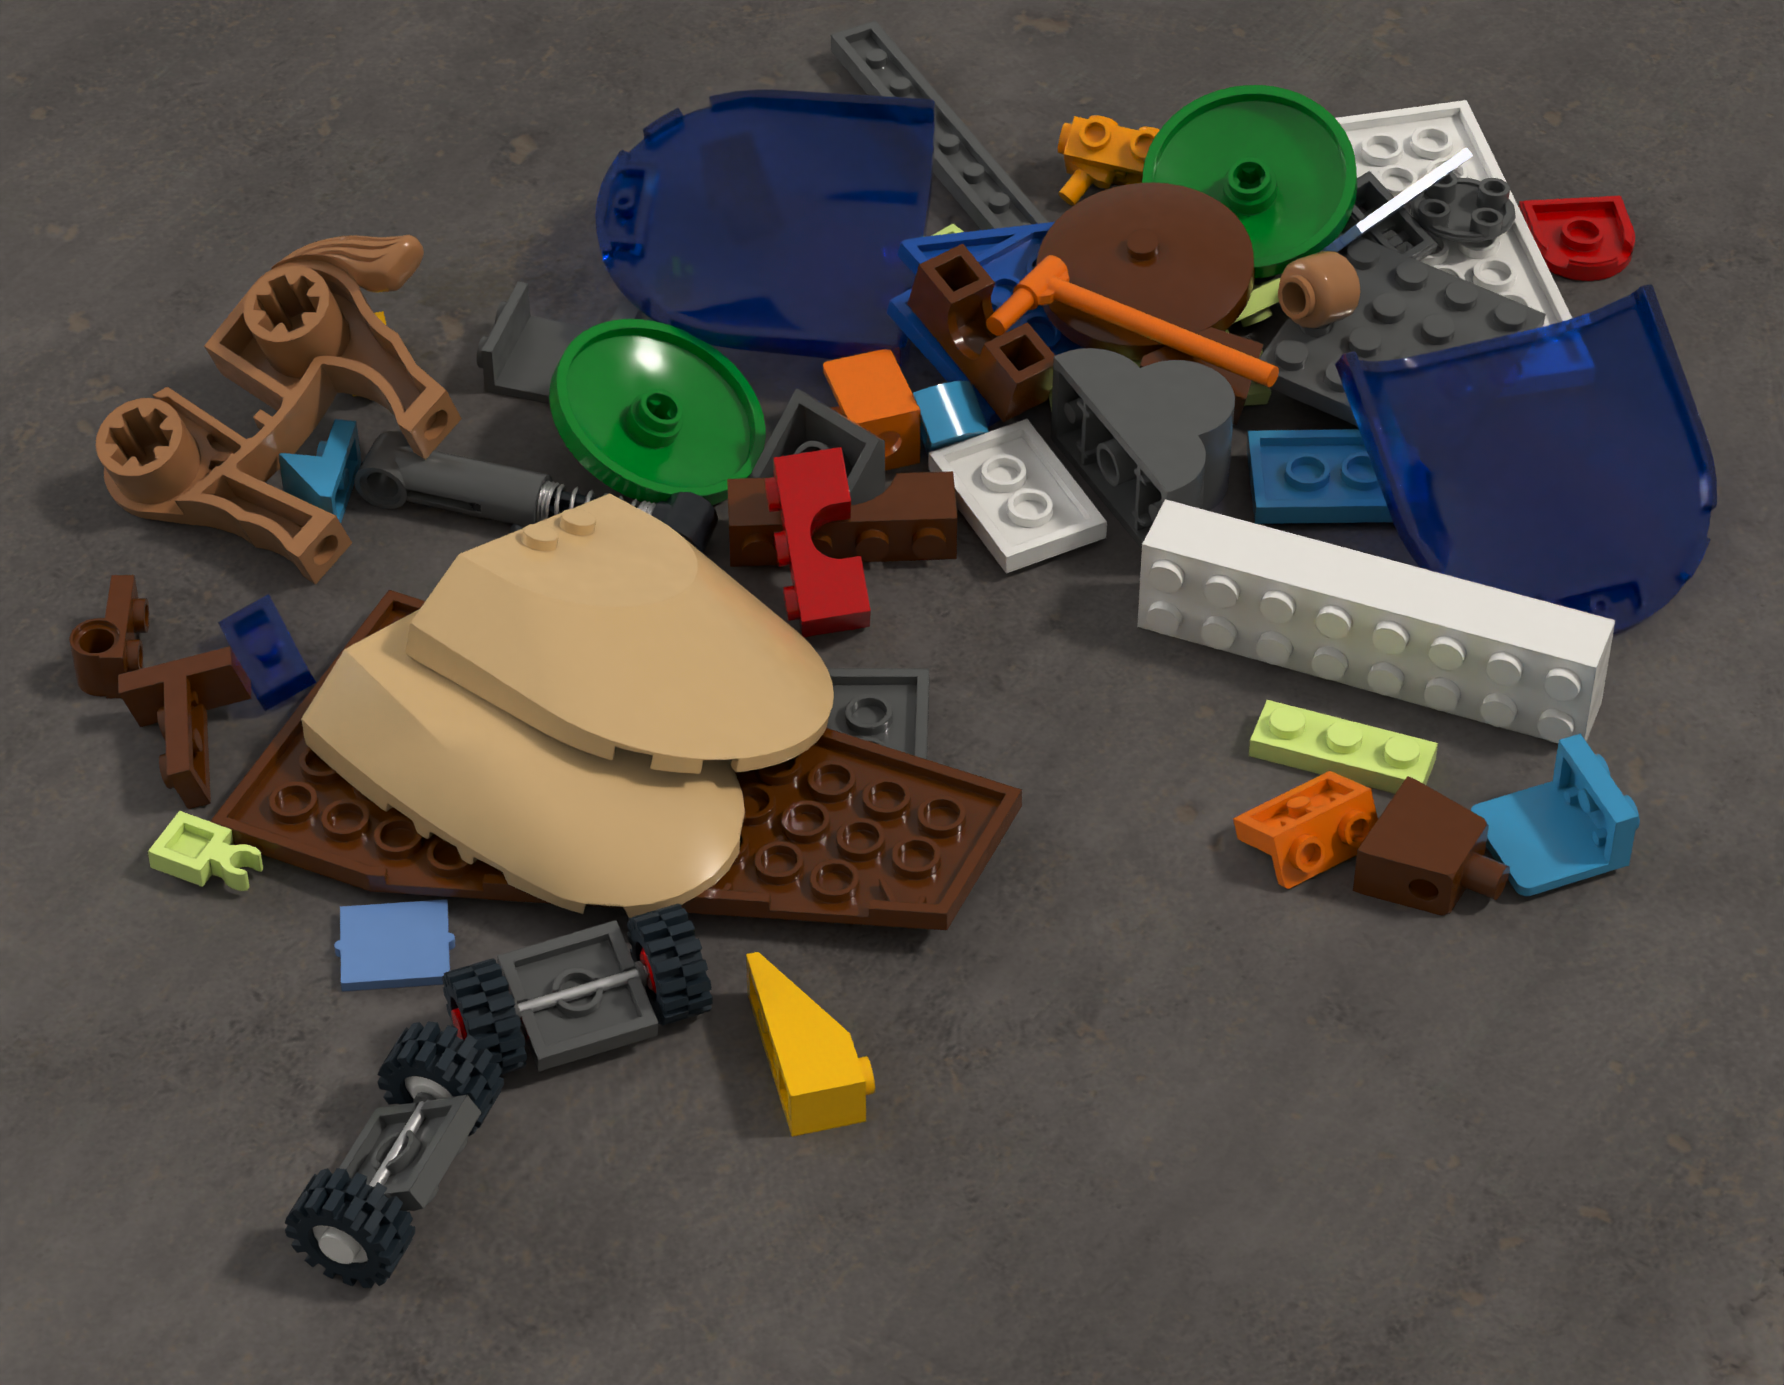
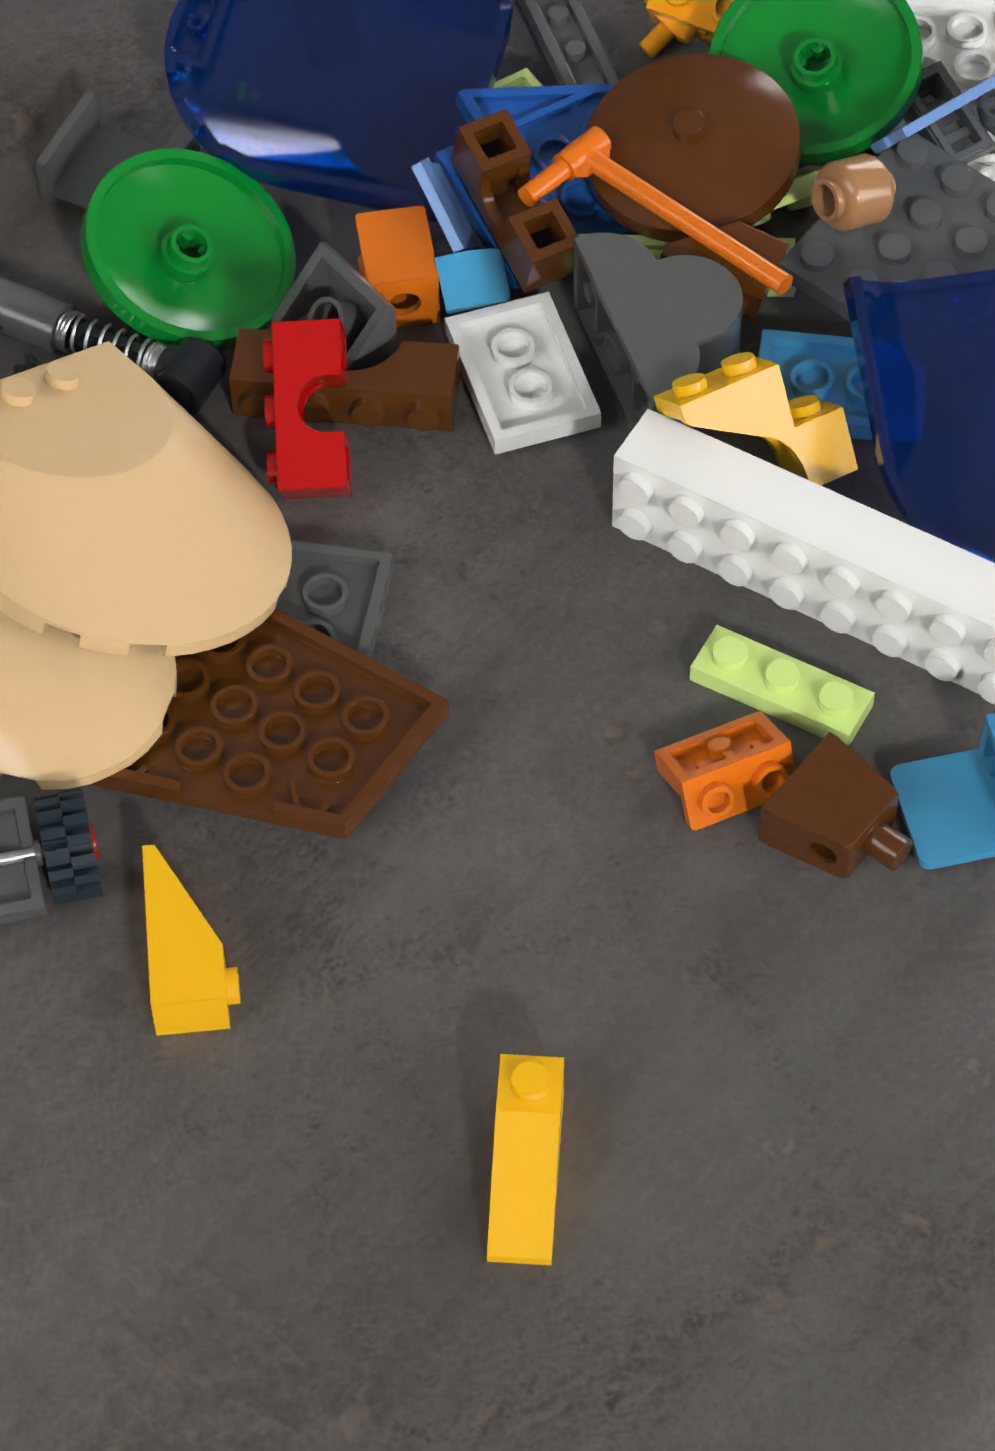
camera: 10 degrees right, 10 degrees up
none -> medium blue piece [411,157,482,253]
none -> yellow slope [487,1054,564,1266]
none -> yellow arch [653,352,858,486]

